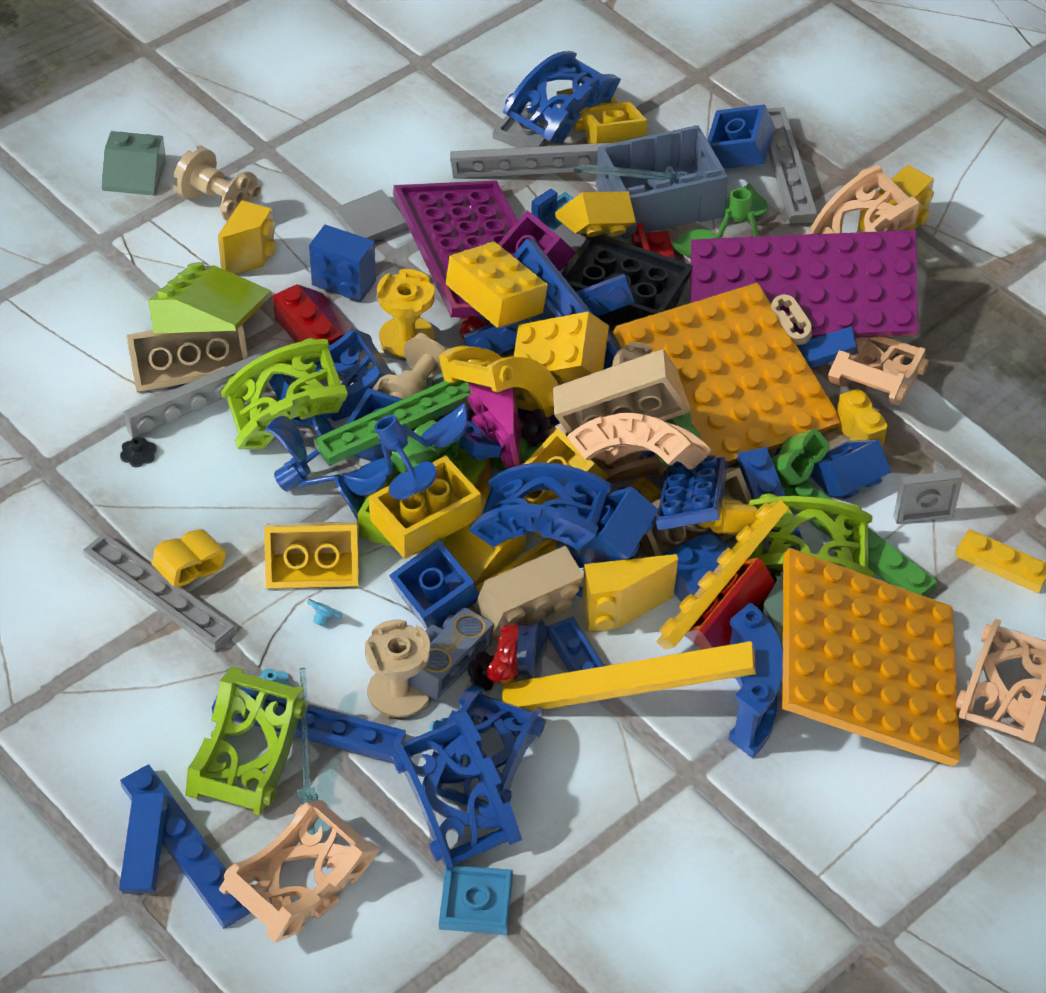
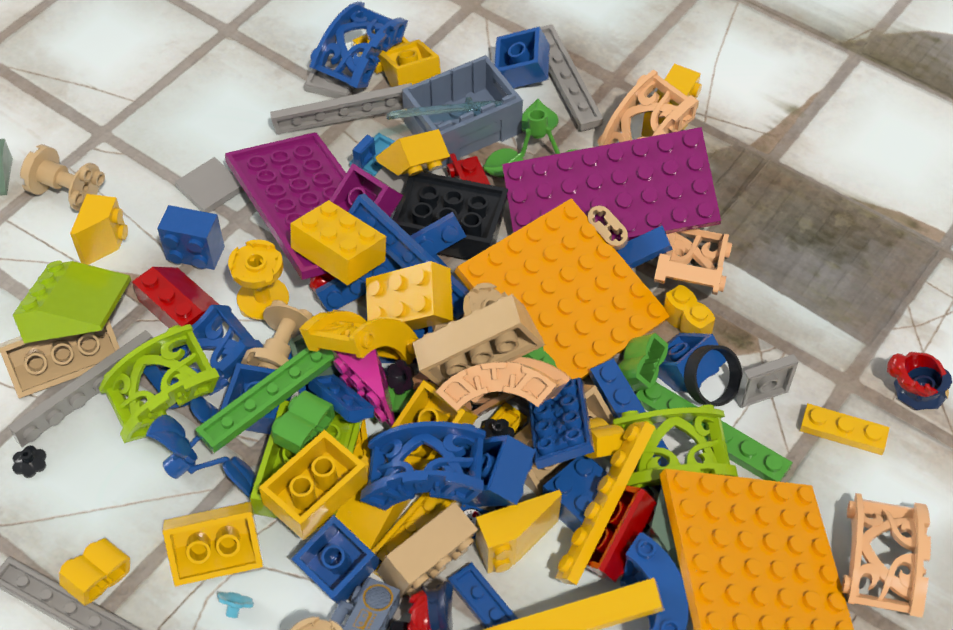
camera: 10 degrees left, 5 degrees up
blue plant [342,403,468,500] -> none
none -> black tyre [684,345,742,406]

